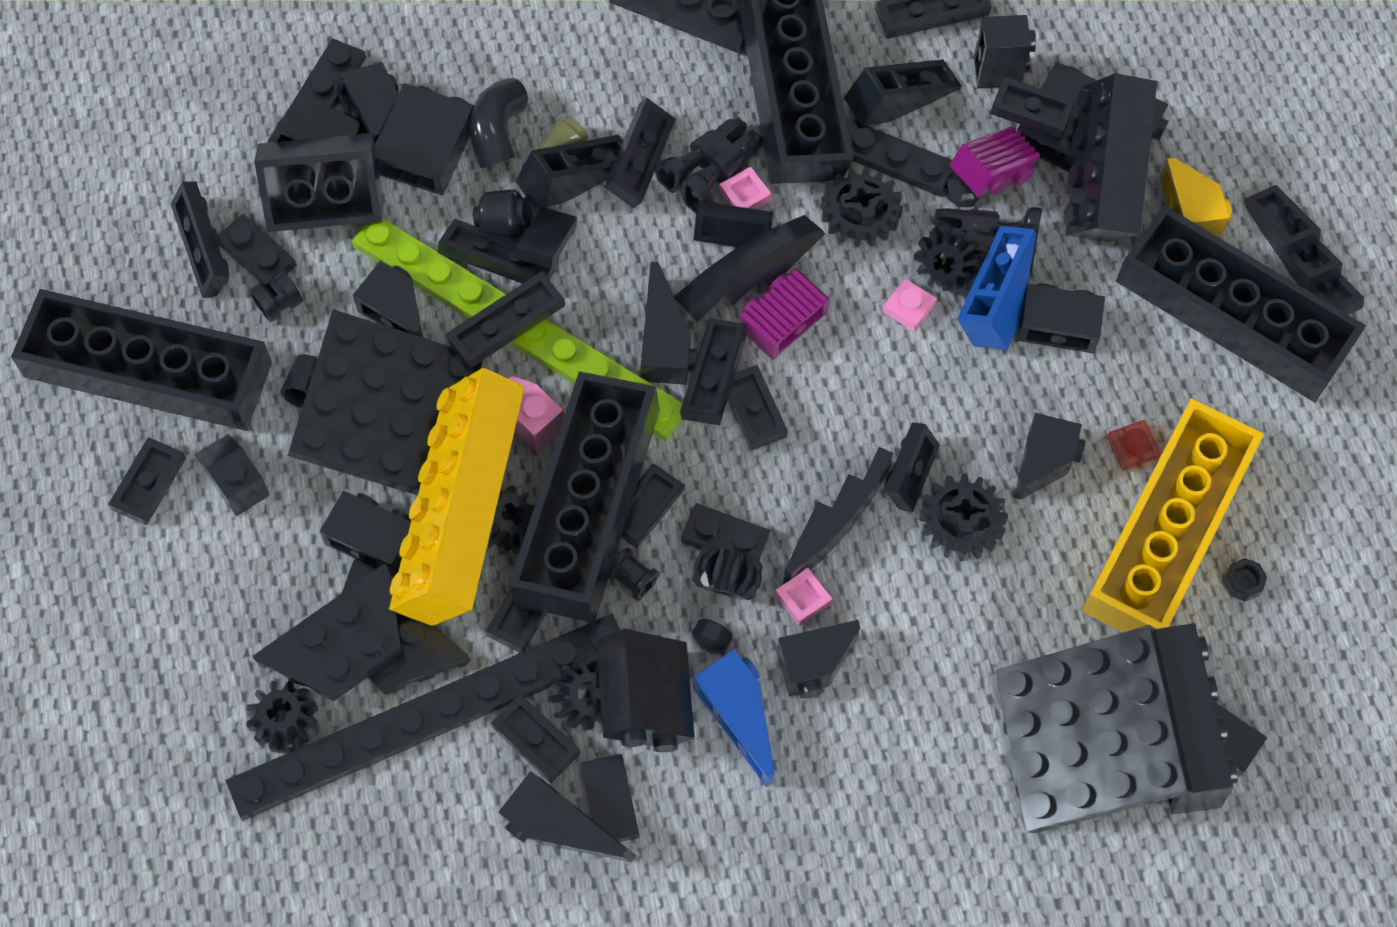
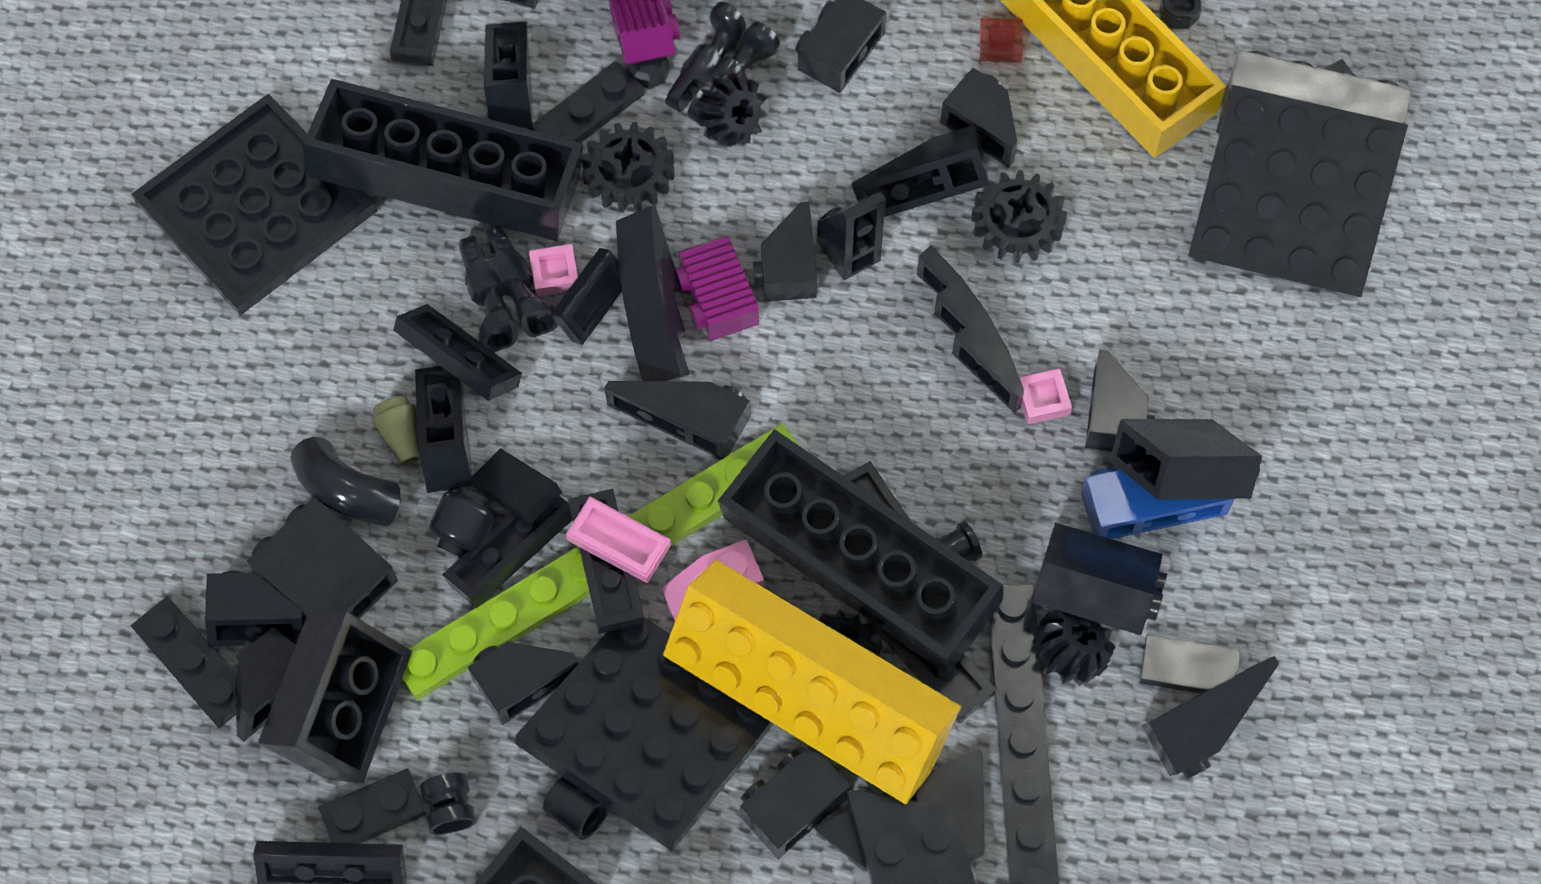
camera: 65 degrees left, 0 degrees up
black plate [491,694,580,783] -> none
black tile [680,318,748,425] -> none
black plate [681,503,771,561] -> none
black tile [691,619,733,655] -> none
black gear [692,546,763,600] -> none
black plate [728,365,788,450] -> none
bright pink plate [882,278,937,332] -> none
black plate [884,422,940,512] -> none
blue slope [957,226,1036,350] -> none
none -> bright pink tile [566,497,671,584]
none -> black slope [753,202,817,302]
none -> black slope [817,192,886,281]
none -> black slope [852,125,990,217]
none -> black brick [1110,419,1262,500]

